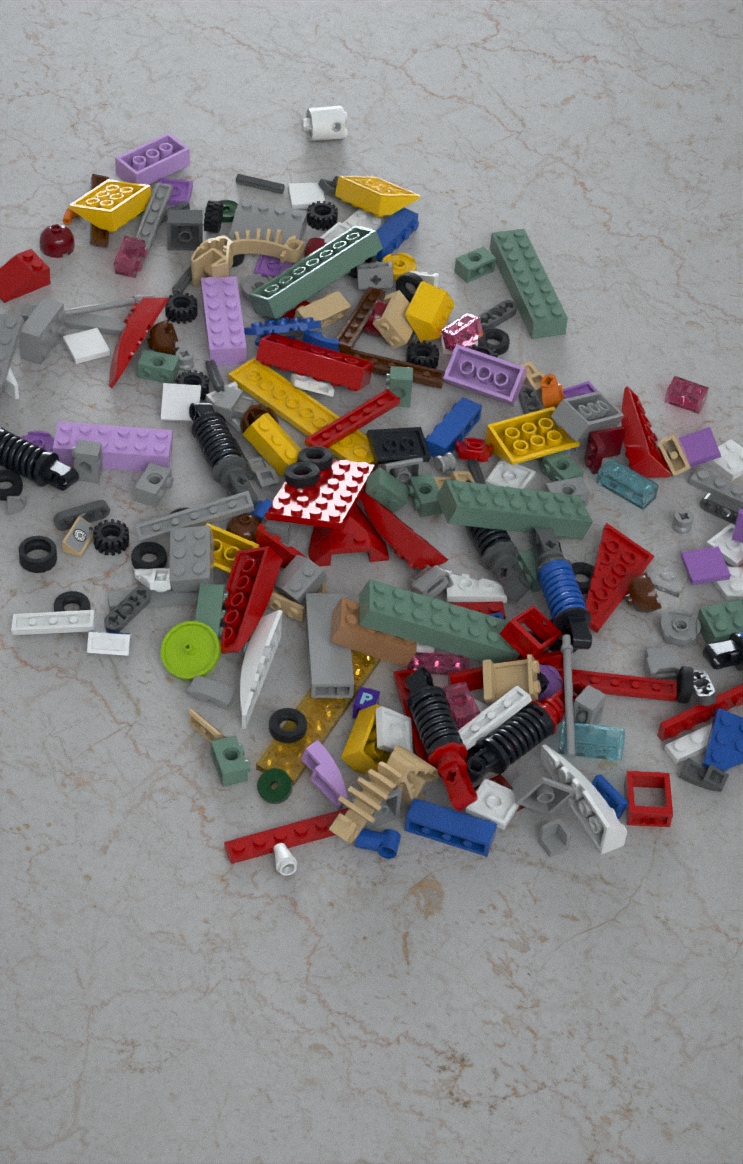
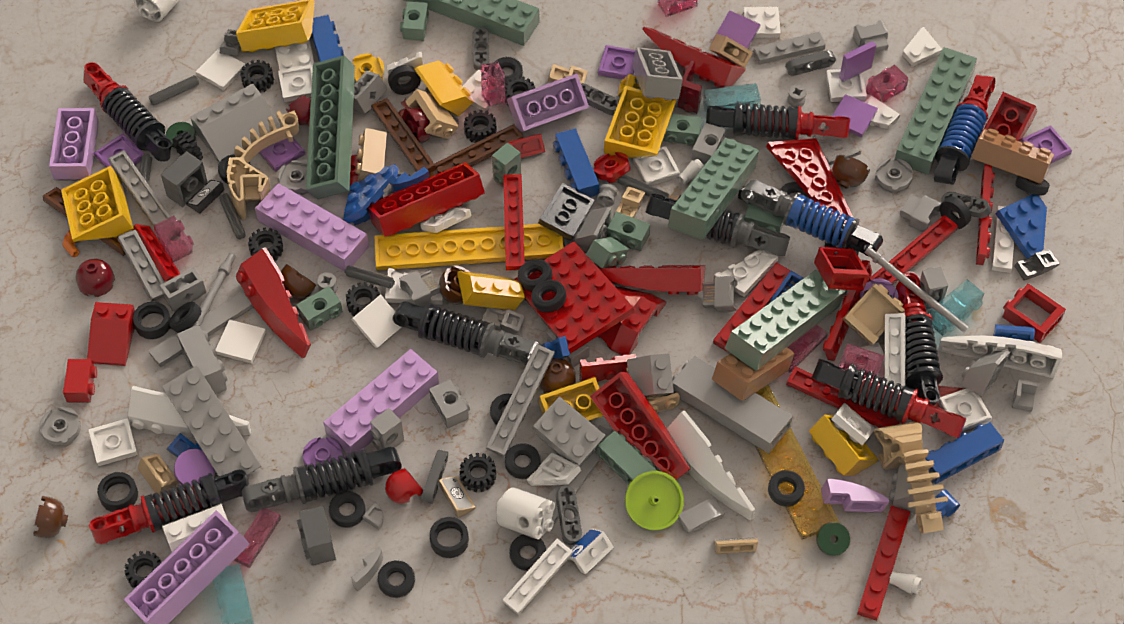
camera: 45 degrees left, 10 degrees up
sand green brick [211,736,251,787] -> none
dark purple brick [352,687,380,719] -> none
orange piece [541,374,565,409] -> none
none -> black piece [83,62,172,162]
none -> light grey plate [118,230,165,301]
none -> red plate [132,224,181,282]
none -> black tyre [133,301,170,339]
none -> light grey brick [160,267,206,311]
none -> black tyre [169,301,201,333]
none -> black slope [186,180,225,214]
none -> red helmet [385,468,423,504]
none -> white cylinder [496,488,555,539]
none -> red plate [505,133,545,158]
none -> black piece [706,101,850,140]

